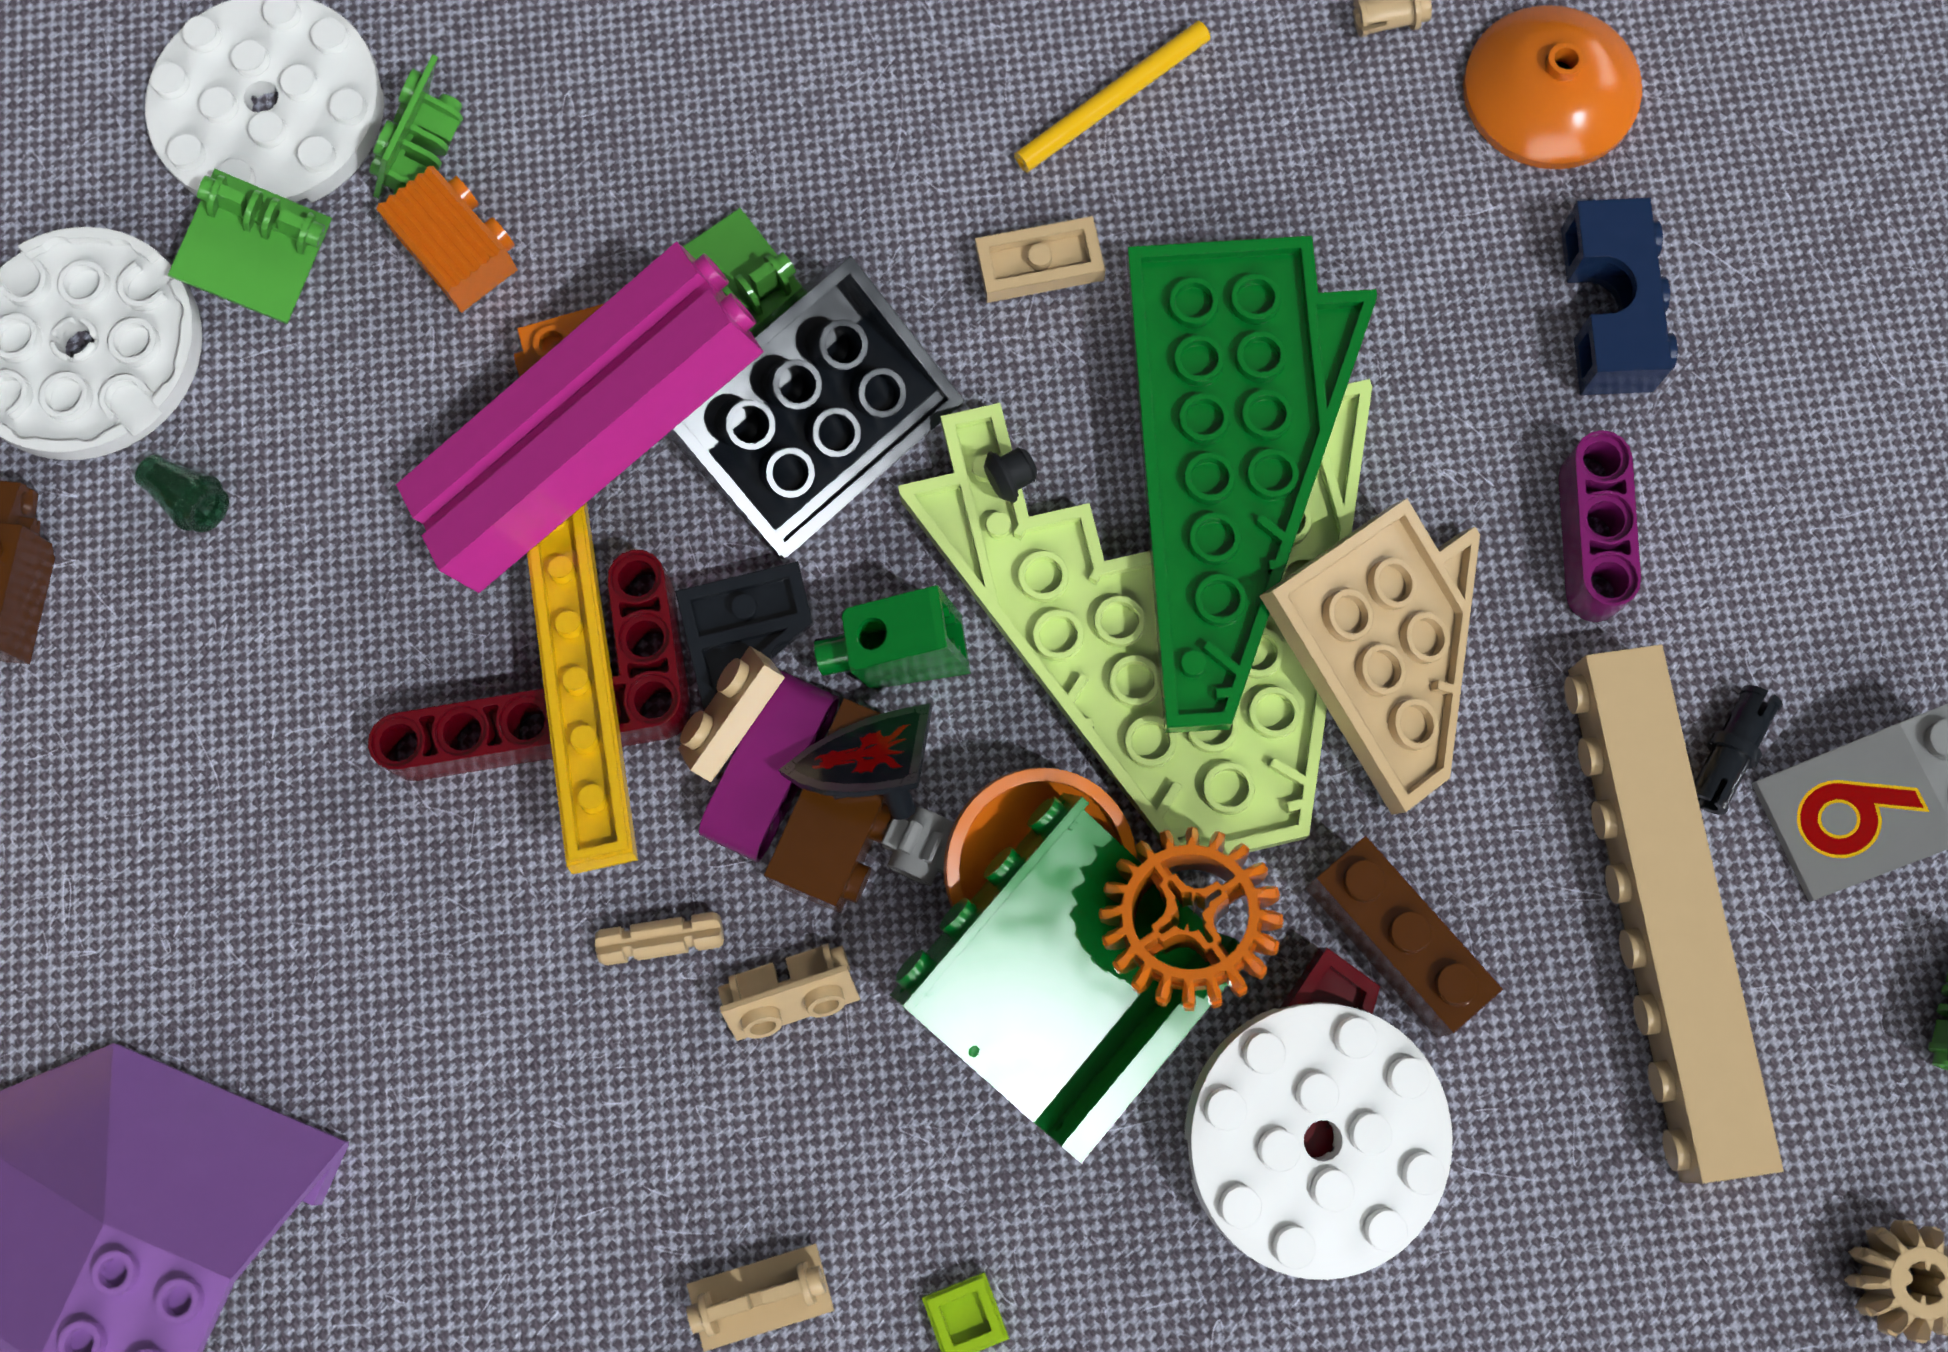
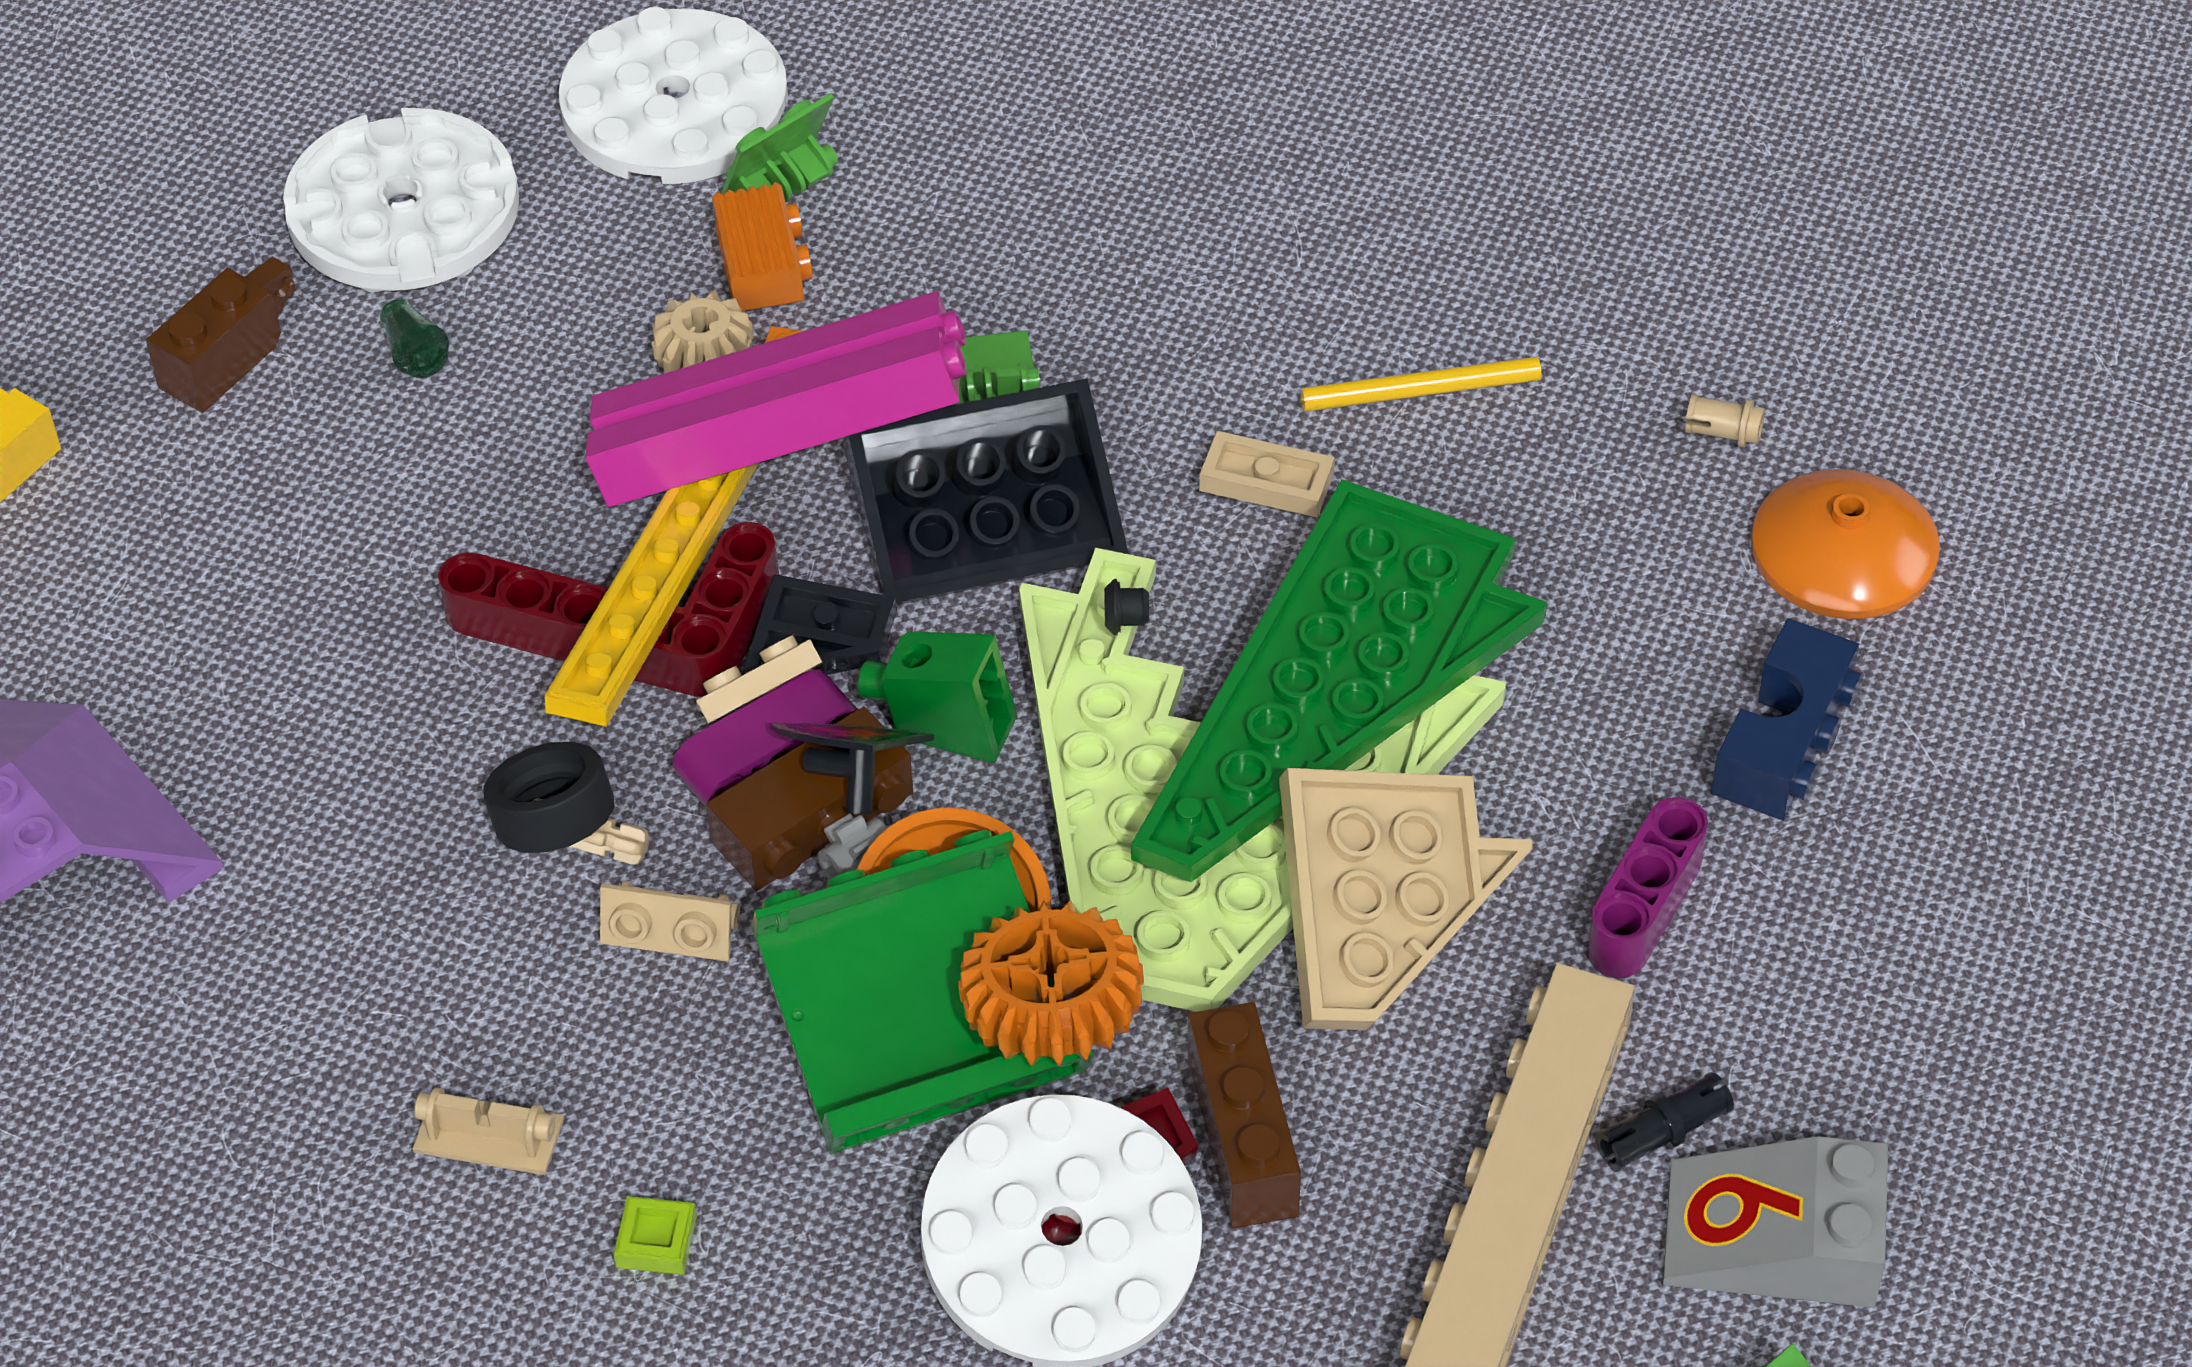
camera: 25 degrees right, 25 degrees down
bright green hinge [168,169,332,325] -> none
none -> black tyre [483,741,615,853]
none -> tan gear [652,290,754,373]

